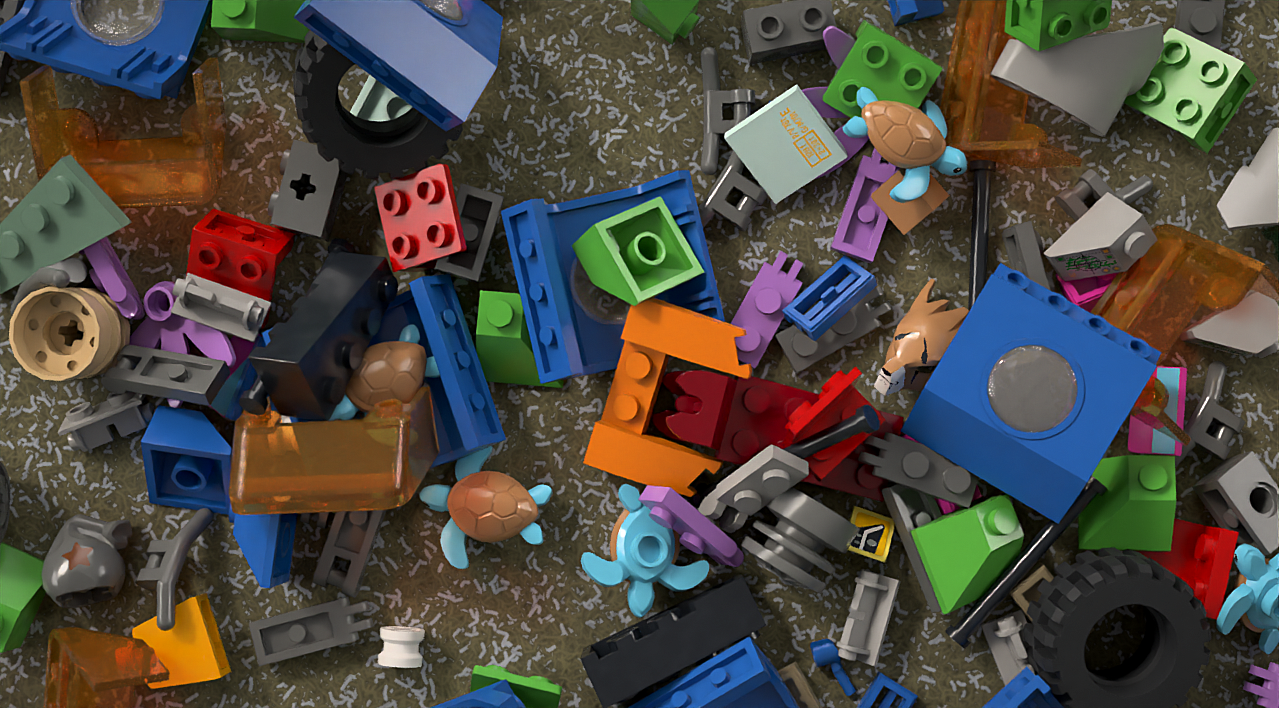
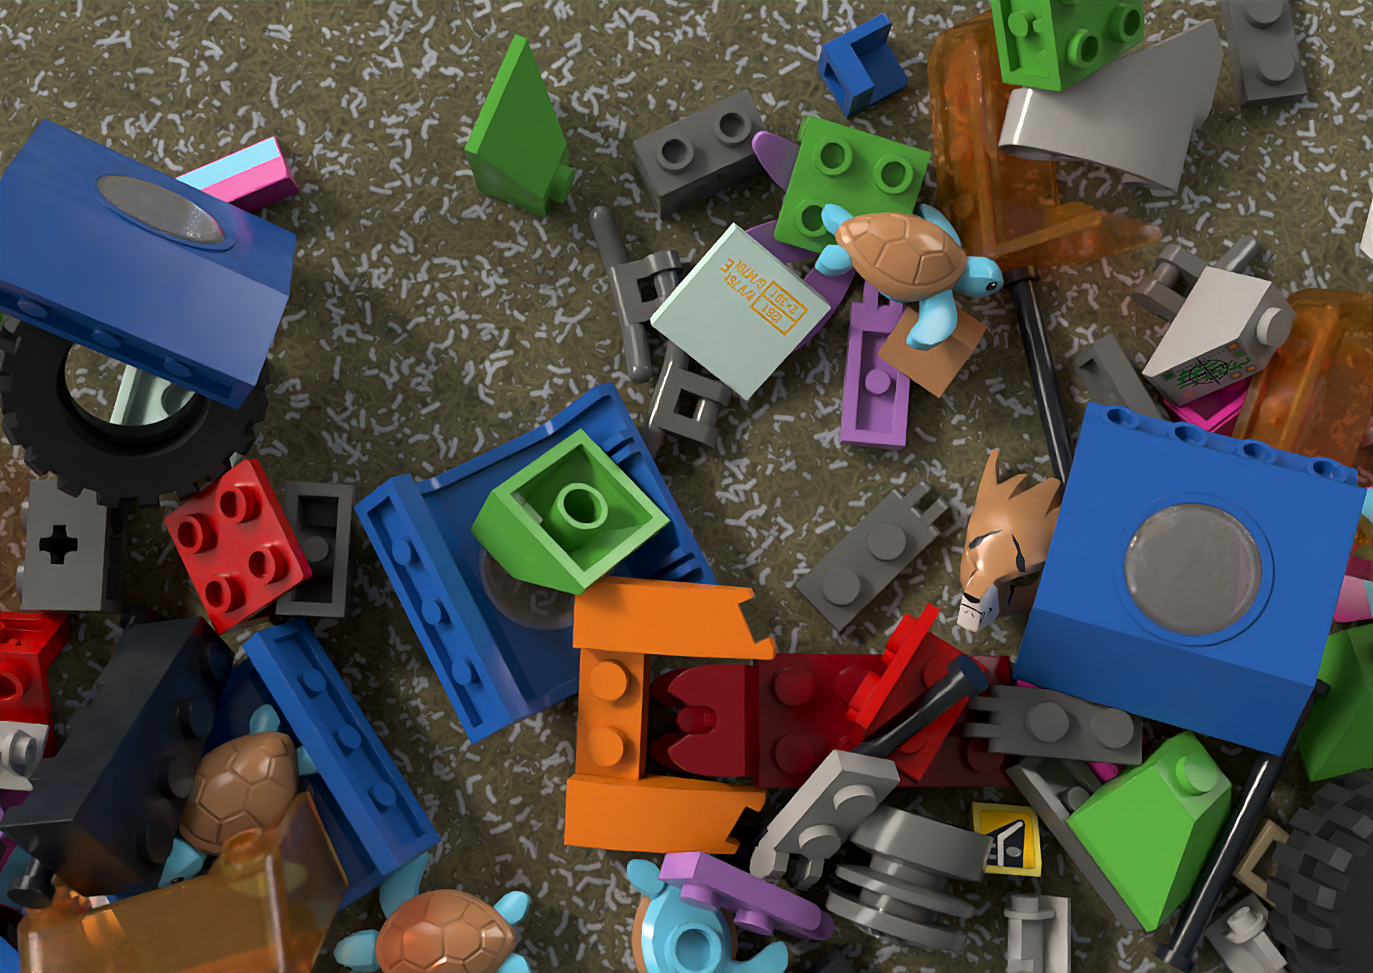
camera: 20 degrees left, 5 degrees down
bright green slope [476,290,564,388] -> none
medium lavender hinge [730,251,803,369] -> none
blue tile [782,255,877,341] -> none
bright green bracket [1124,28,1257,154] -> none

